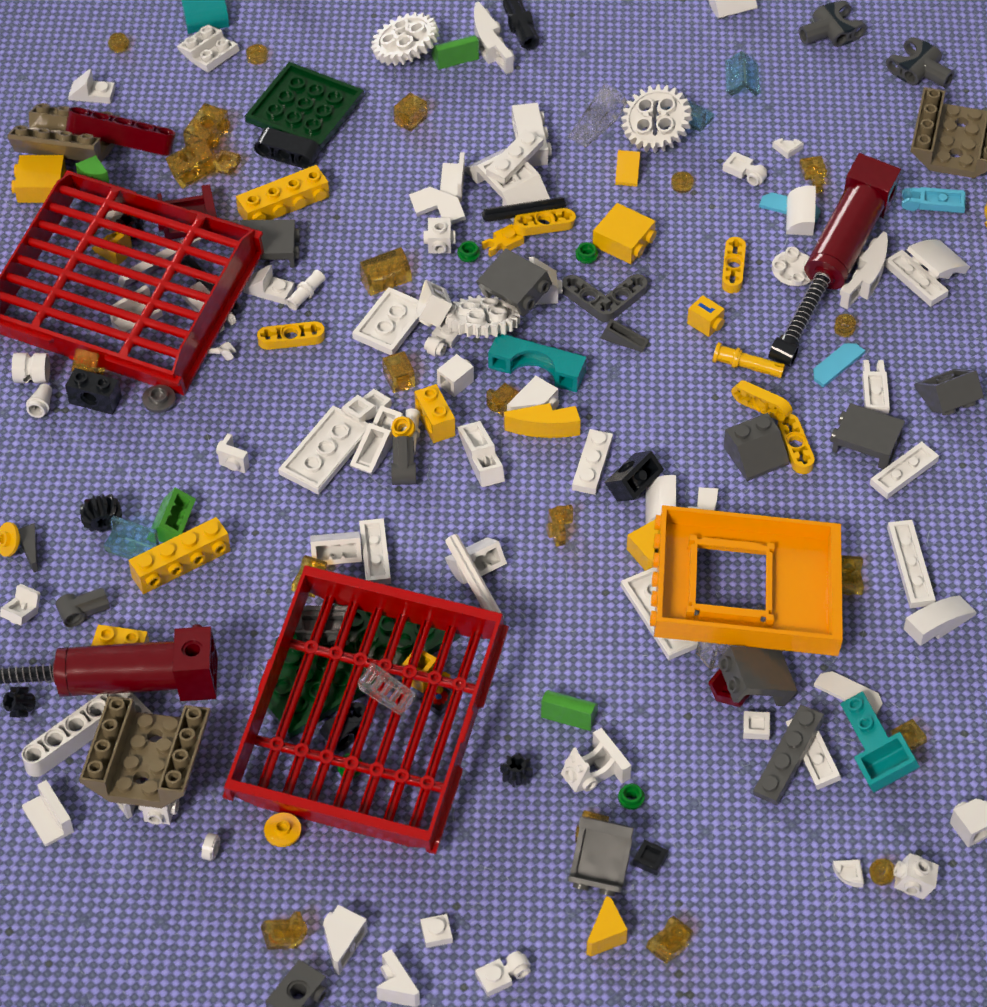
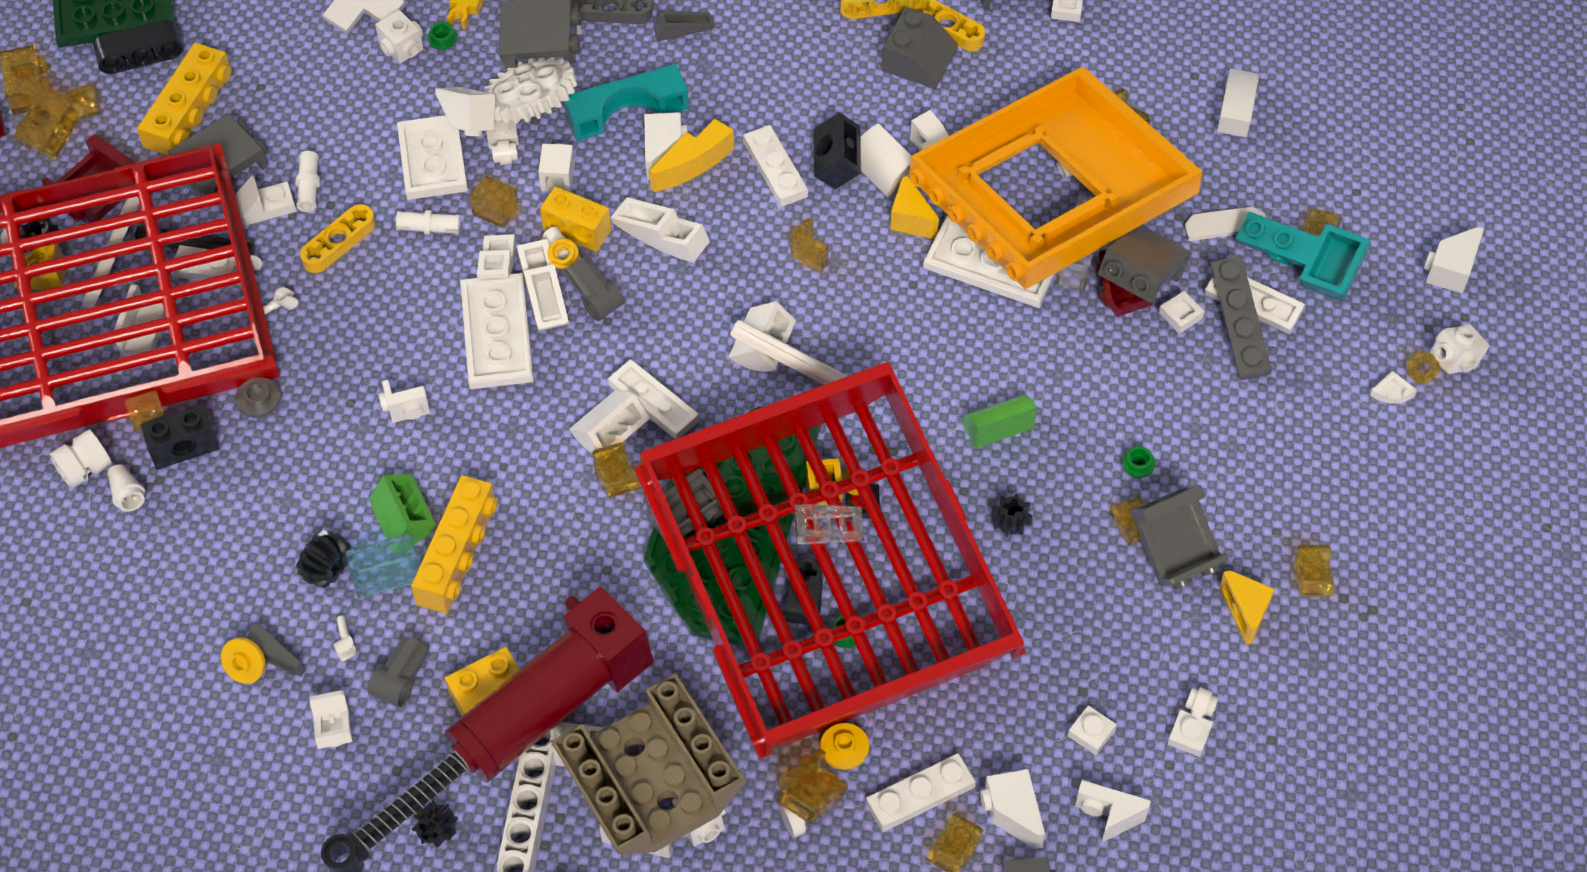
camera: 40 degrees left, 5 degrees up
clear yellow brick [360,247,412,296] -> none
clear yellow bracket [486,383,519,417] -> none
white tile [561,728,631,793] -> none
black tile [632,839,669,876] -> none
white plate [887,520,936,608] -> none
none -> white hand [333,616,357,662]
none -> white pin [396,210,460,235]
none -> clear yellow bracket [776,749,848,824]
none -> white plate [866,753,976,833]

